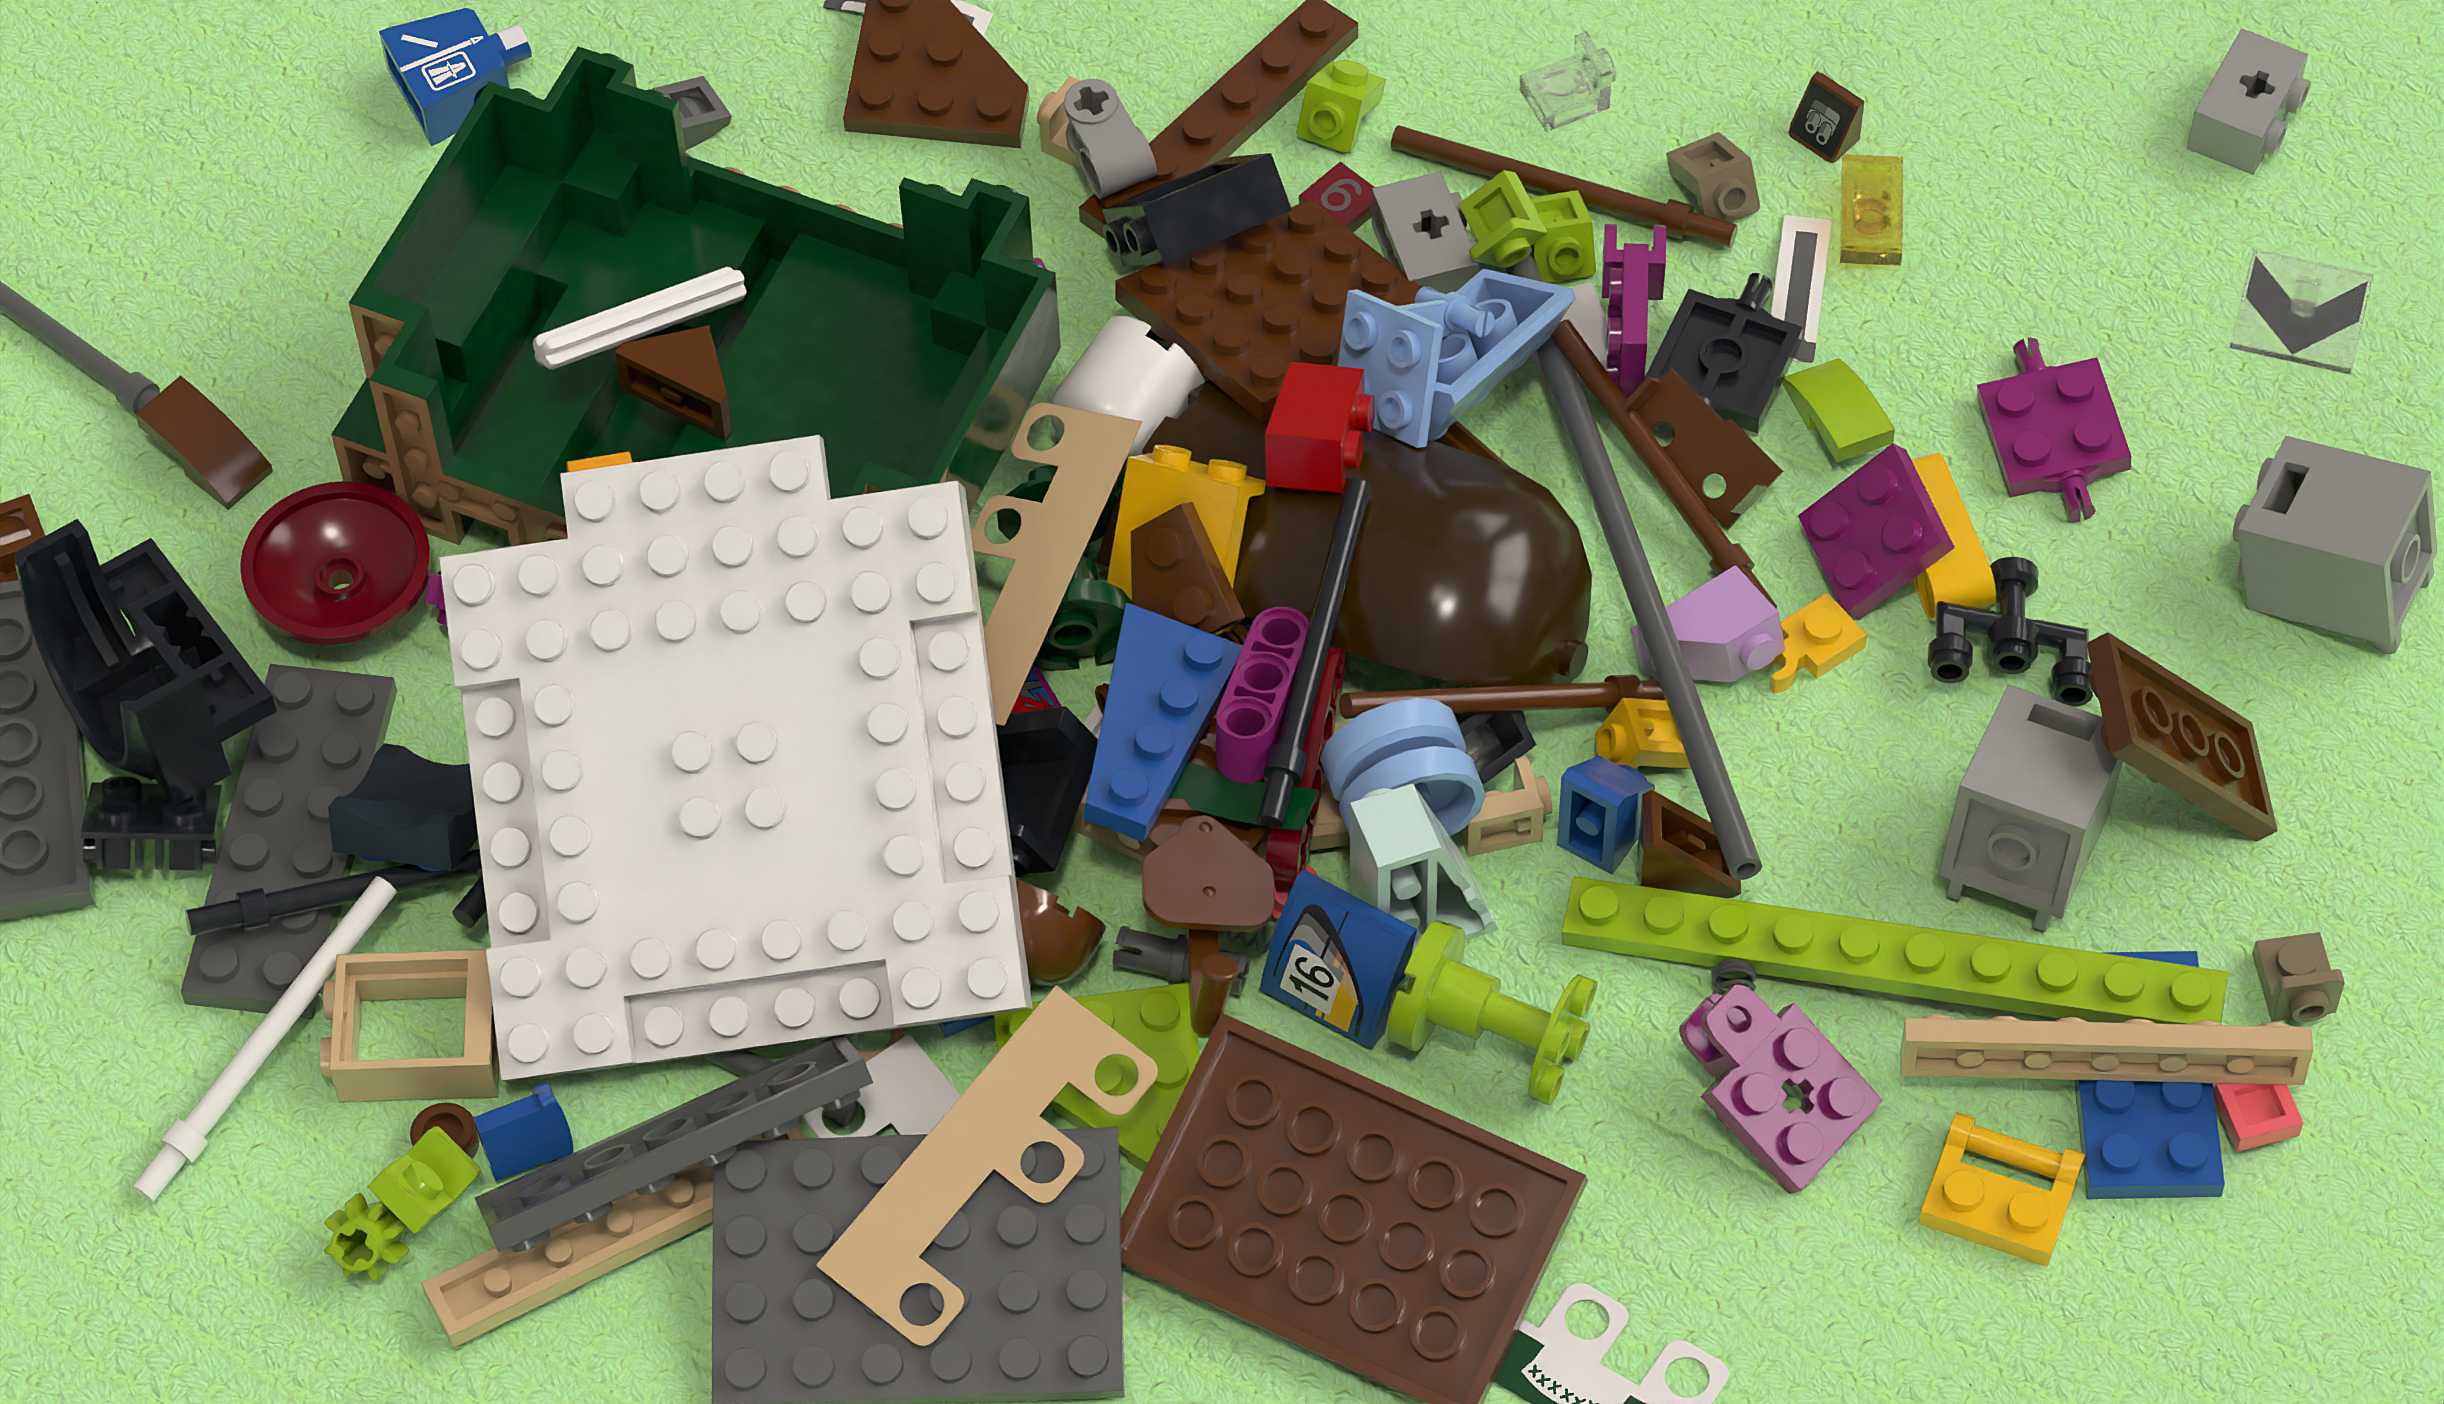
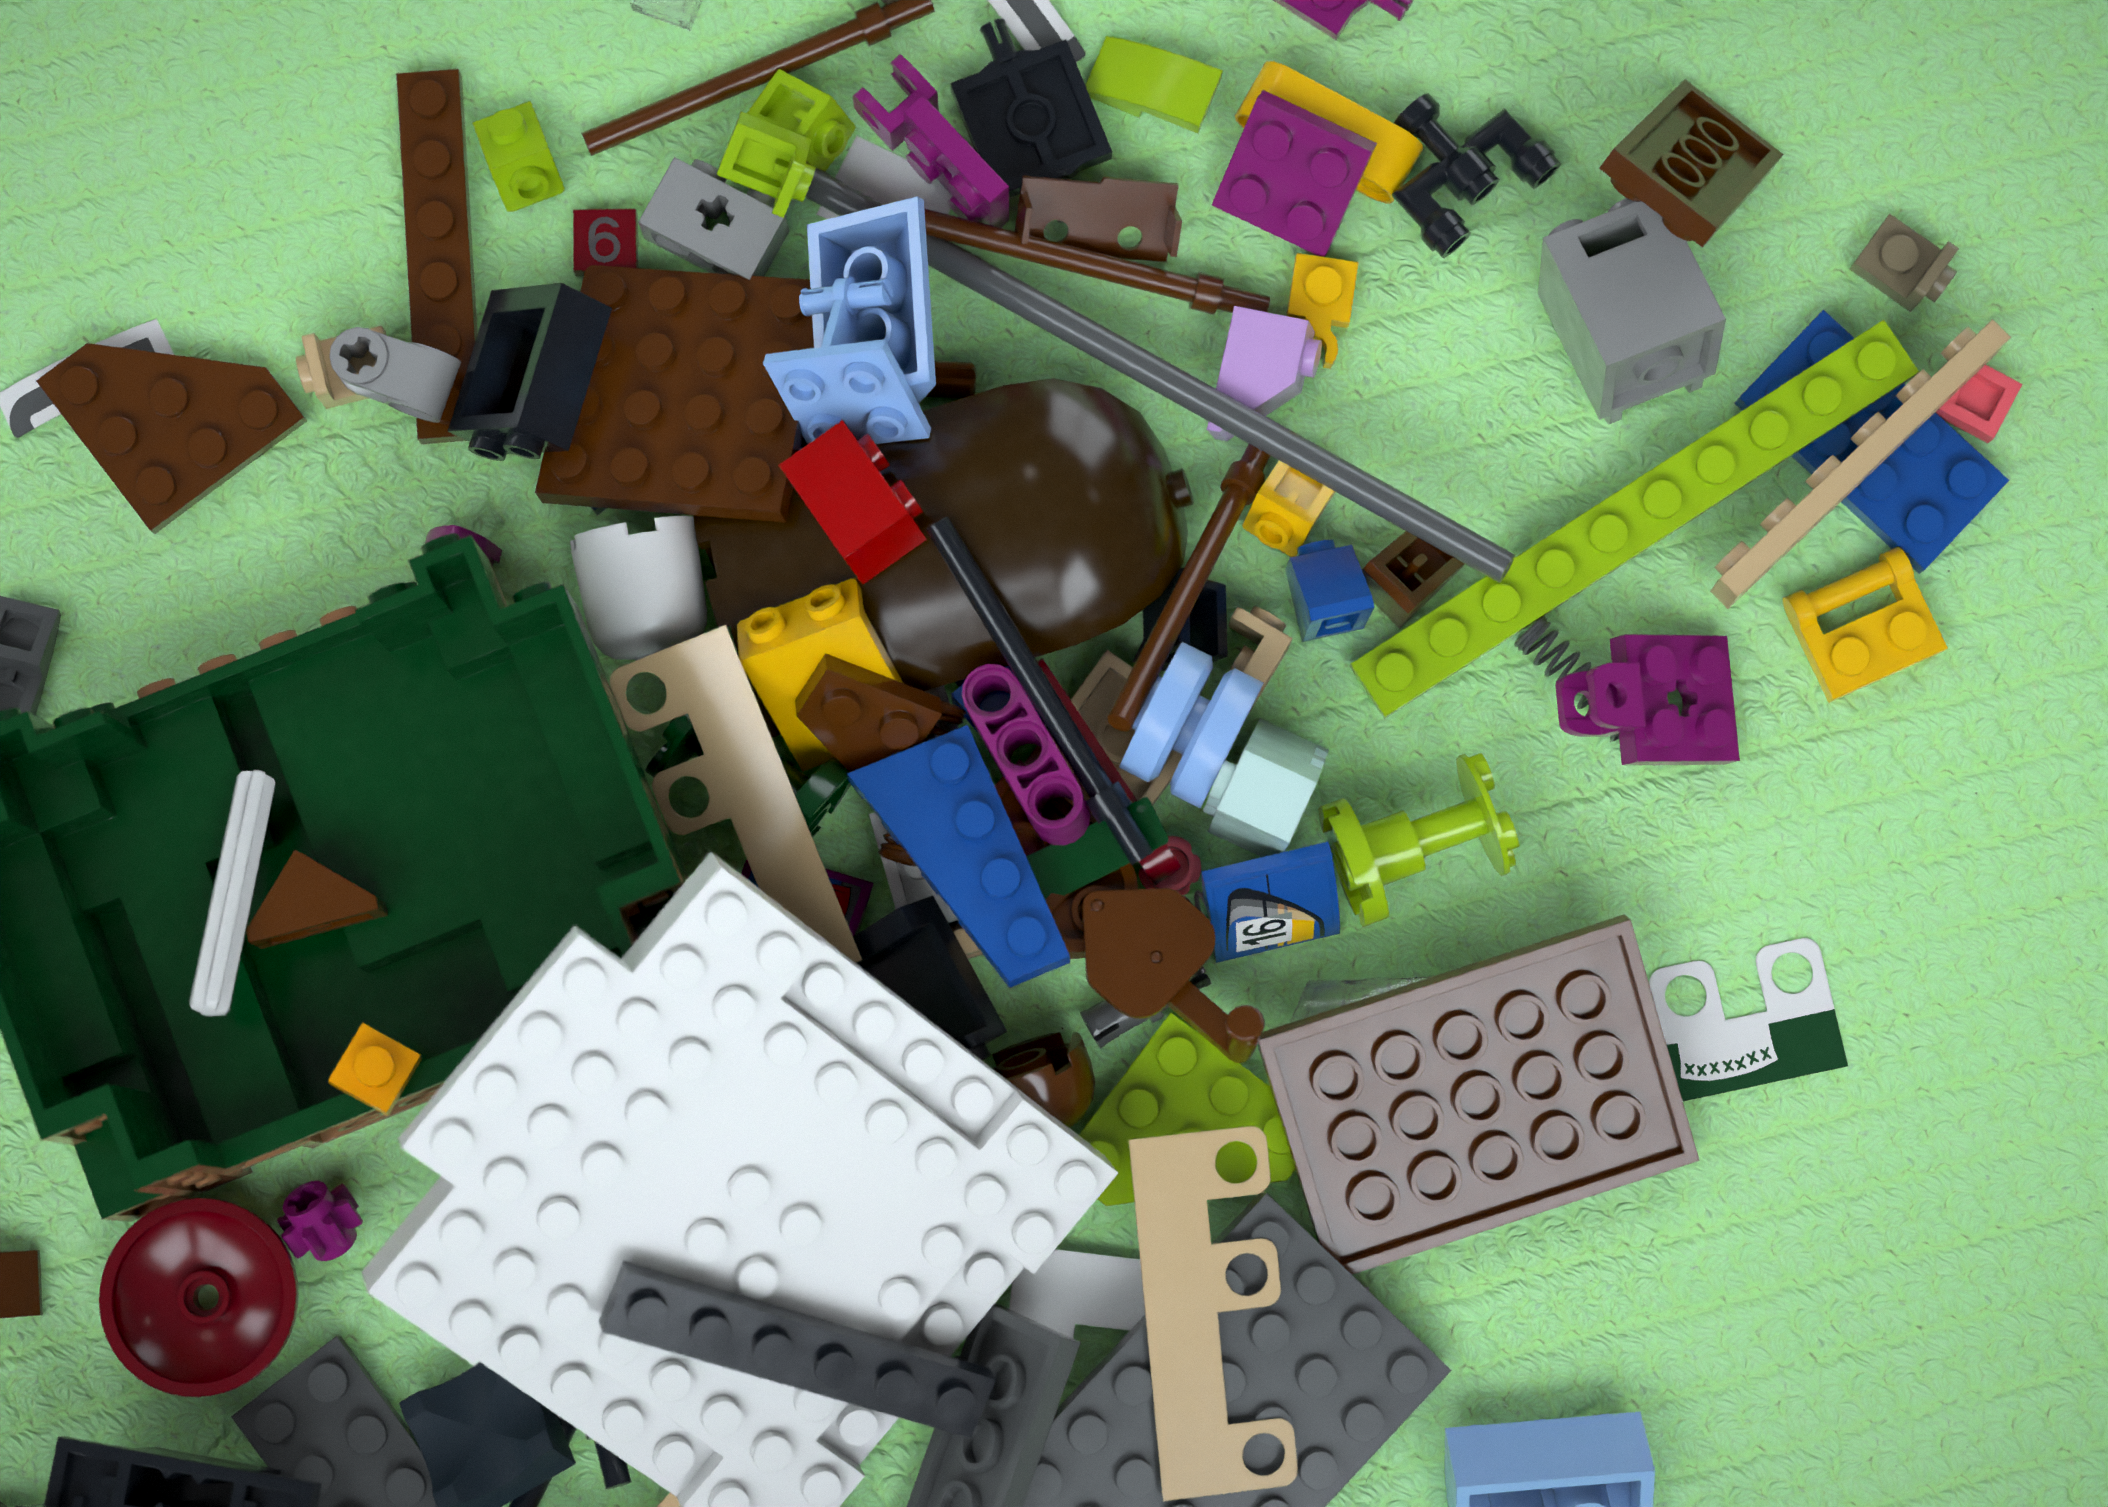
camera: 50 degrees left, 25 degrees up
none -> black plate [598,1261,996,1438]

